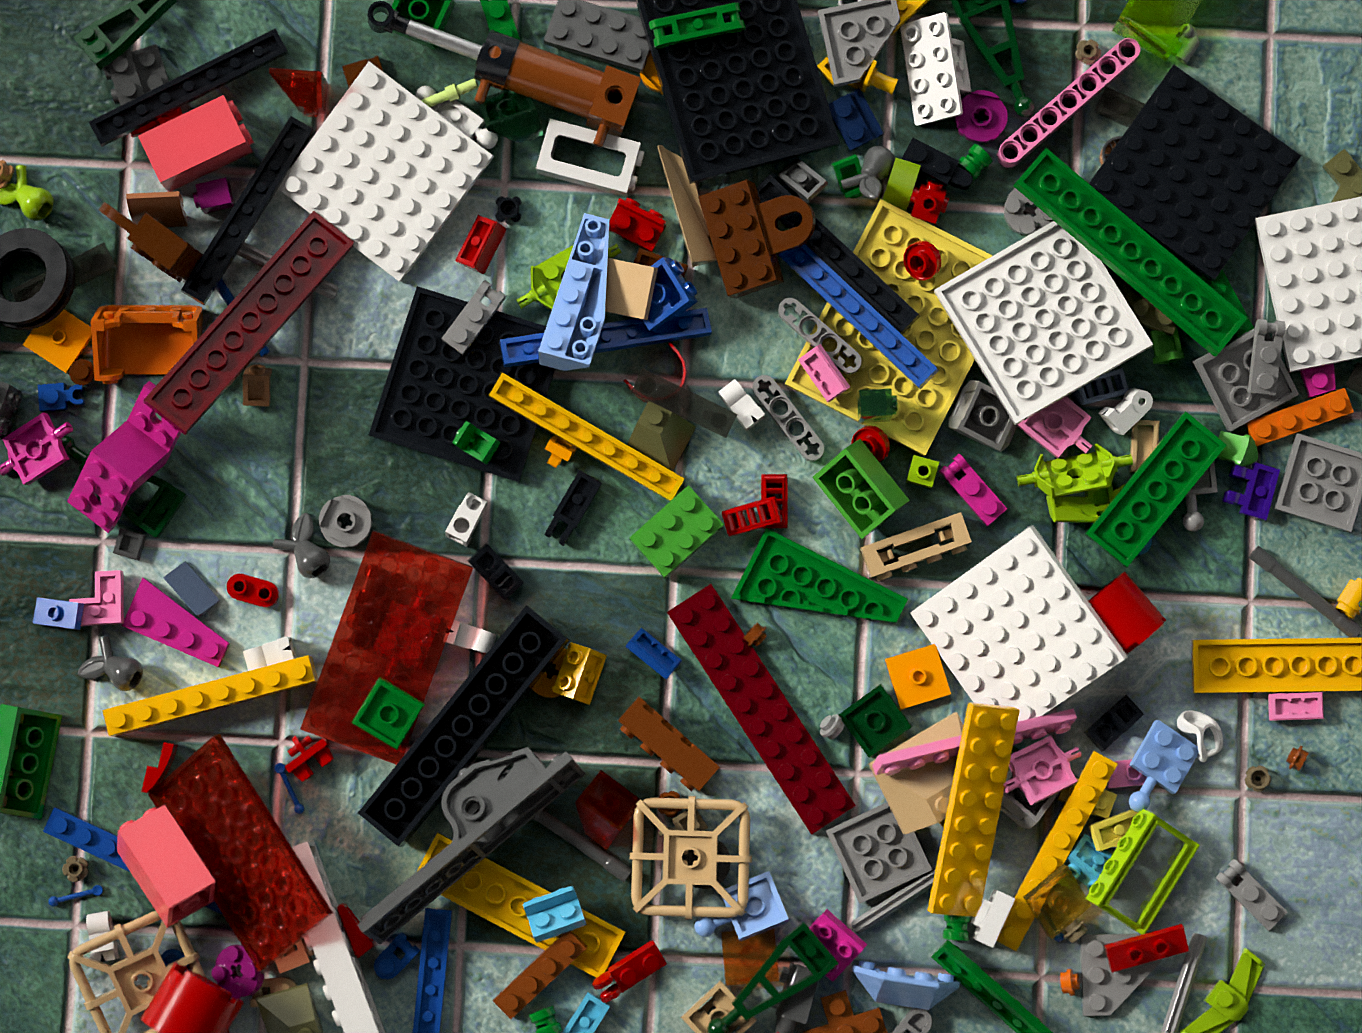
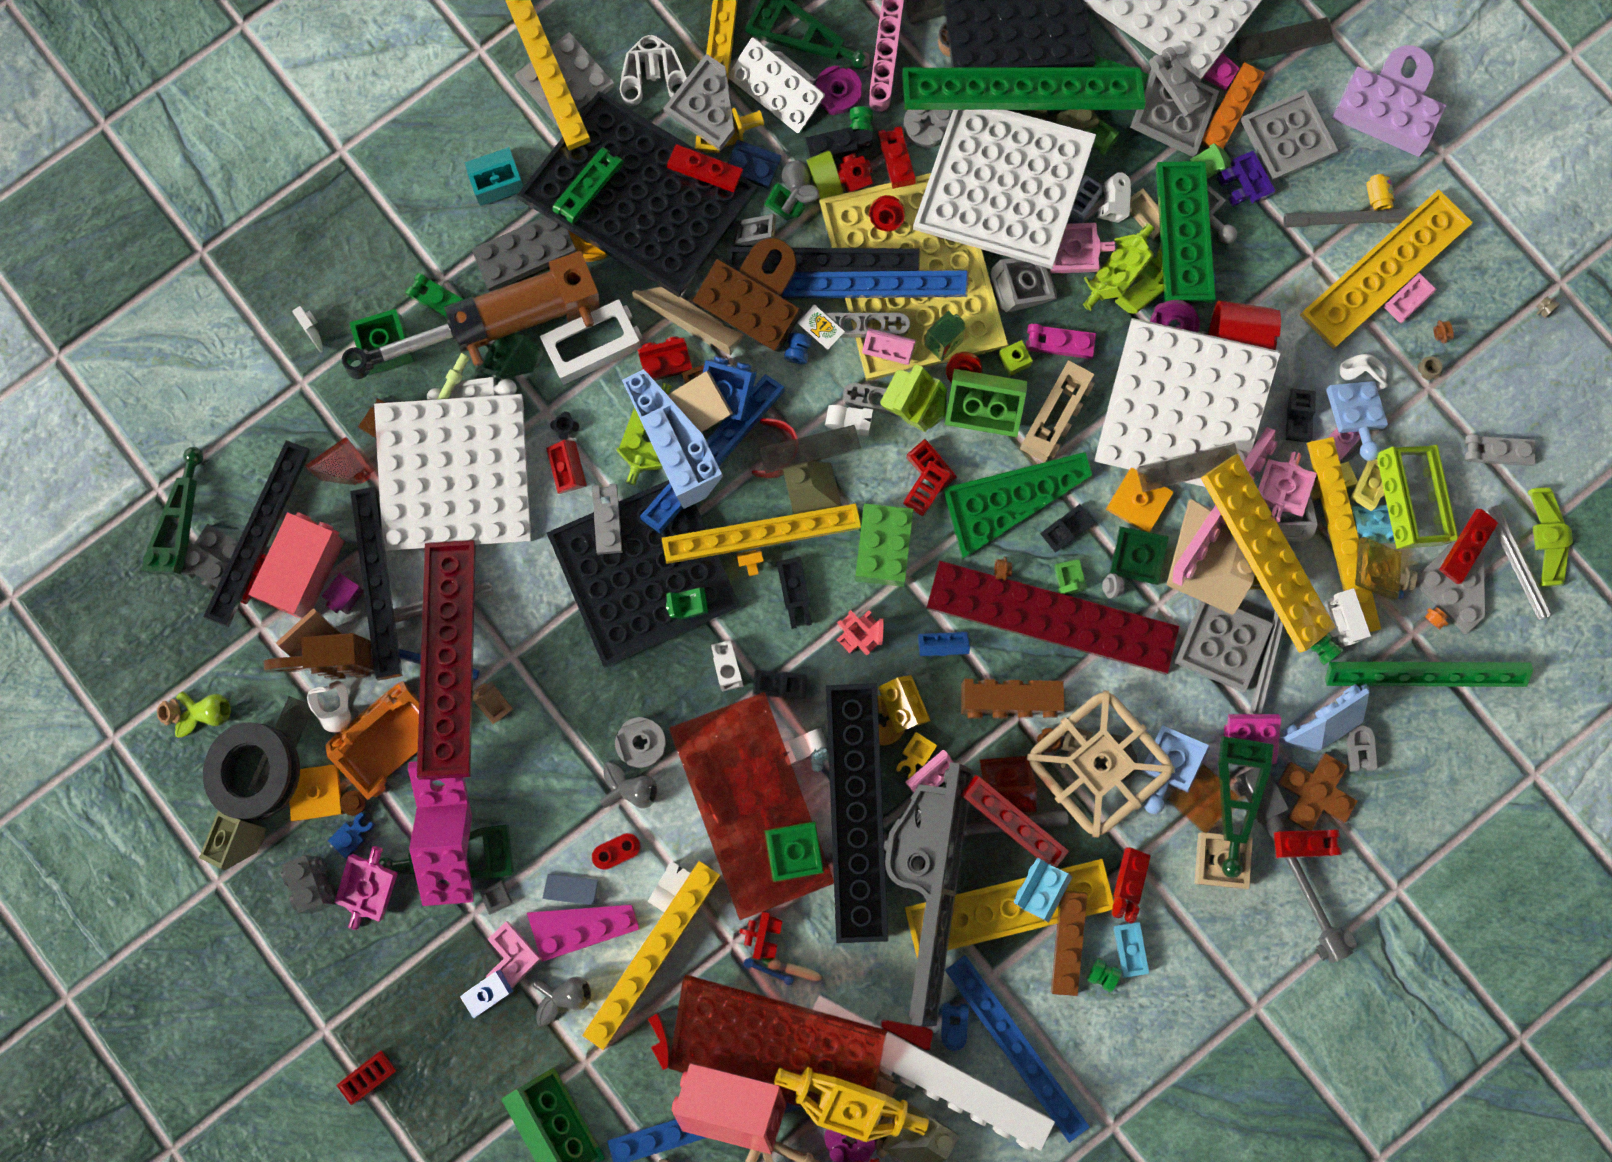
camera: 45 degrees left, 5 degrees down
none -> white piece [307,681,351,732]
none -> red plate [667,144,743,193]
none -> tan piece [762,958,823,981]
none -> yellow plate [774,1067,929,1142]
none -> blue wheel [784,333,812,364]
none -> white sticker [797,305,845,350]
none -> clear light blue arm [811,747,829,773]
none -> coral piece [837,610,883,655]
none -> red plate [878,126,916,189]
none -> lime piece [880,364,948,432]
none -> yellow plate [896,732,937,779]
none -> bright pink plate [905,750,954,793]
none -> red plate [960,775,1069,868]
none -> black slope [1040,504,1095,553]
none -> bright green tile [1054,559,1088,595]
none -> clear smoke plate [1136,442,1238,492]
none -> magenta plate [1150,300,1200,333]

